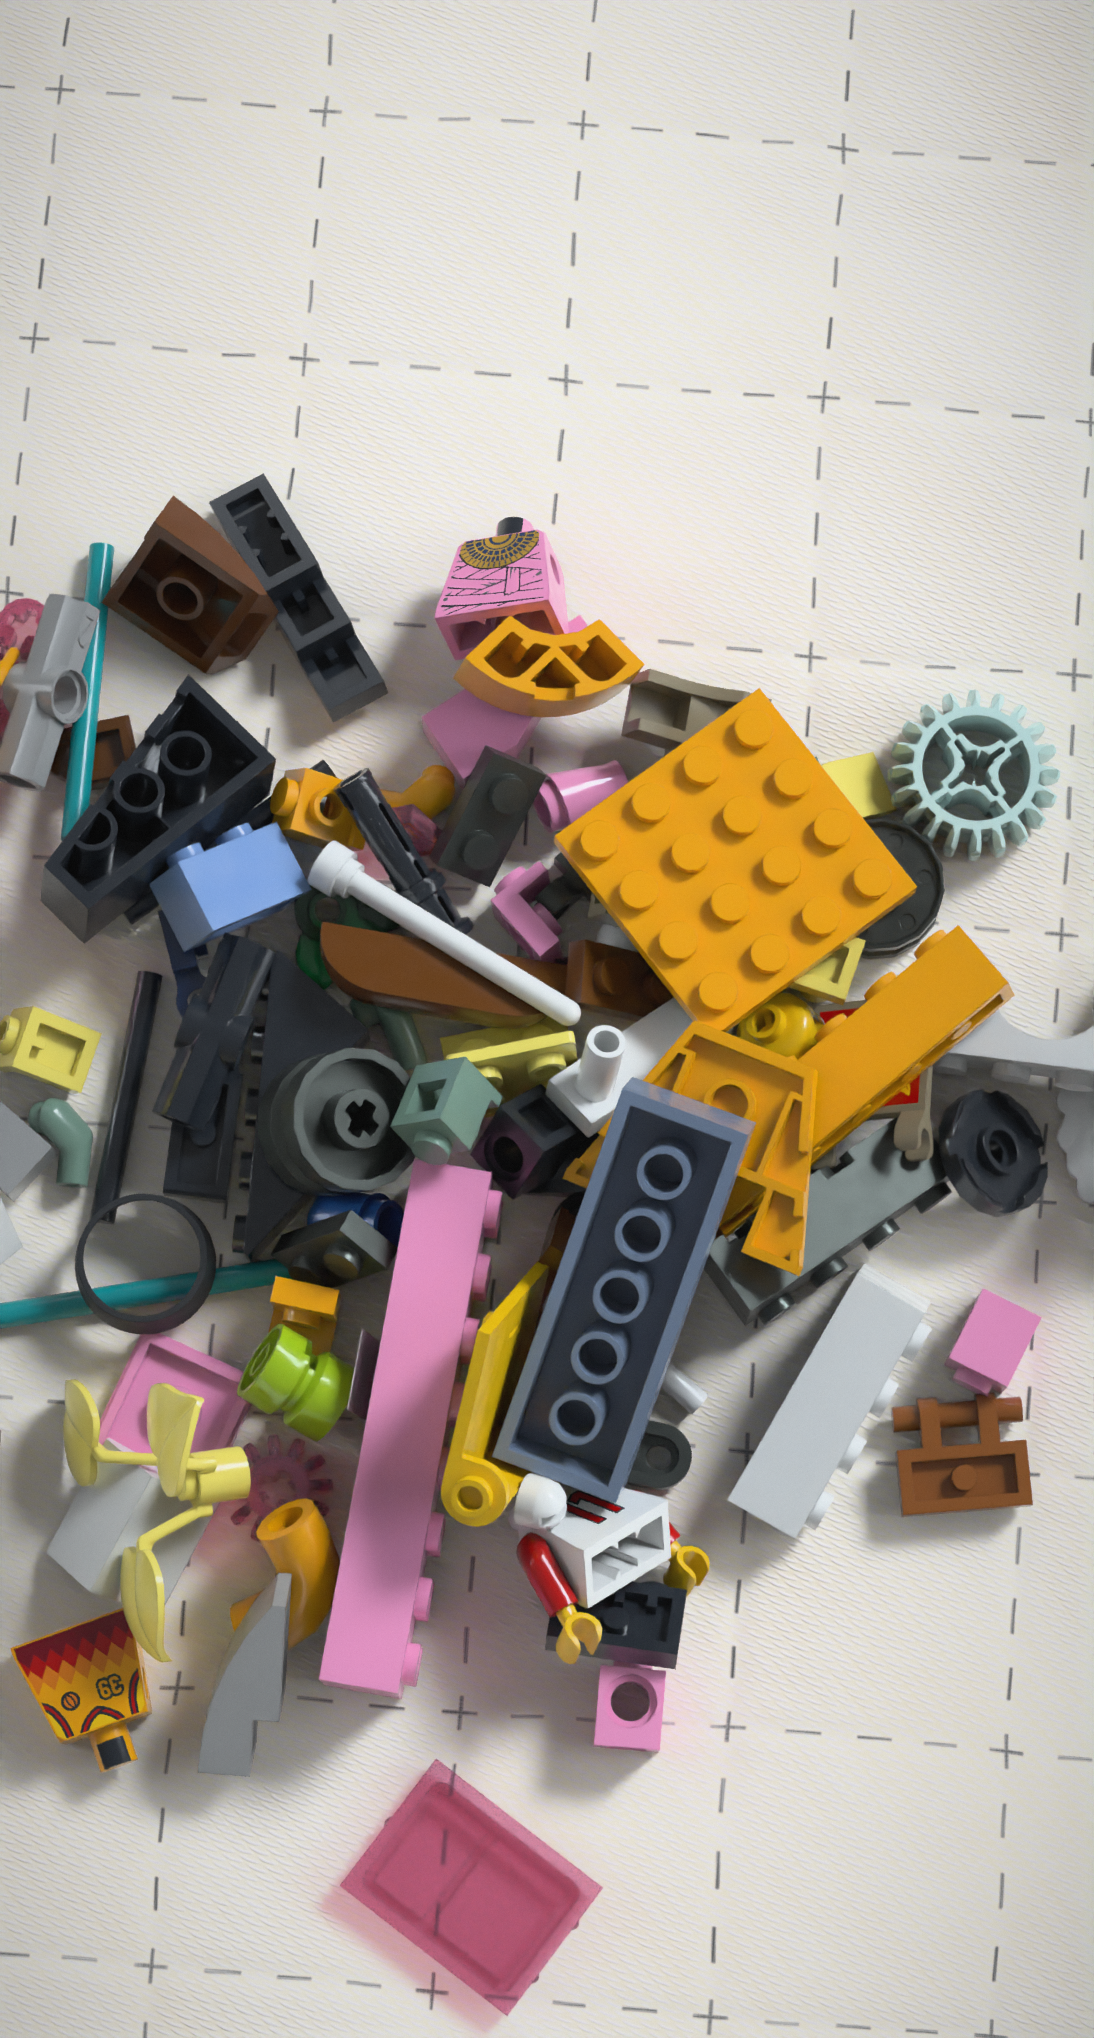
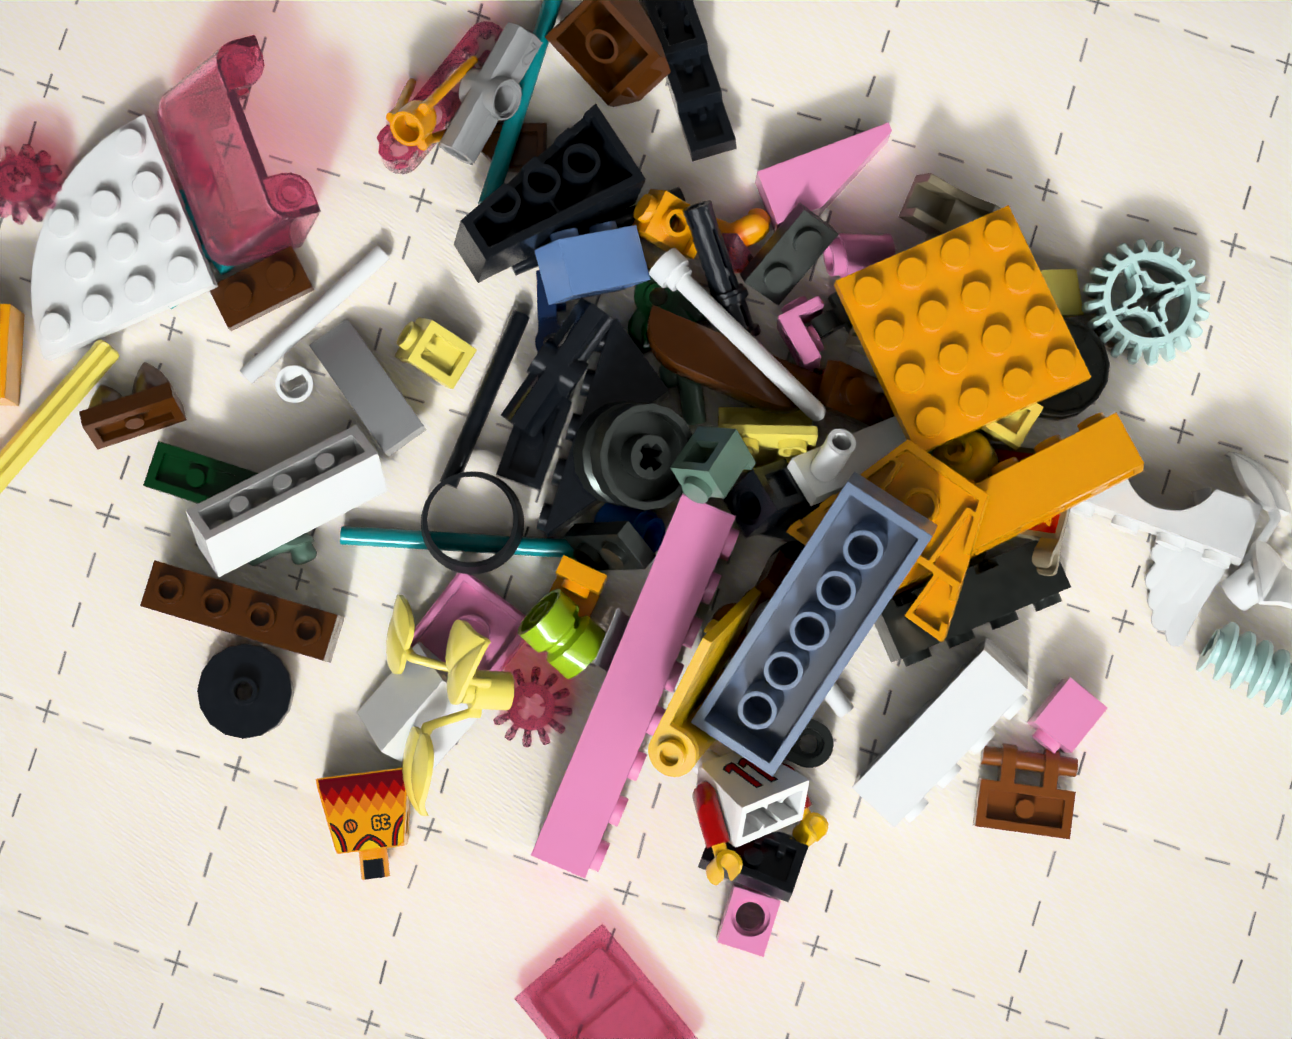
camera: 10 degrees right, 5 degrees up
sand green arm [28,1098,93,1188] -> none
light grey slope [197,1573,292,1777] -> none
light orange cylinder [230,1498,340,1651] -> none
bright pink torso [434,516,569,660] -> none
light orange brick [453,615,645,717] -> none
white hinge [514,1473,567,1530] -> none
black plate [938,1089,1048,1217] -> none

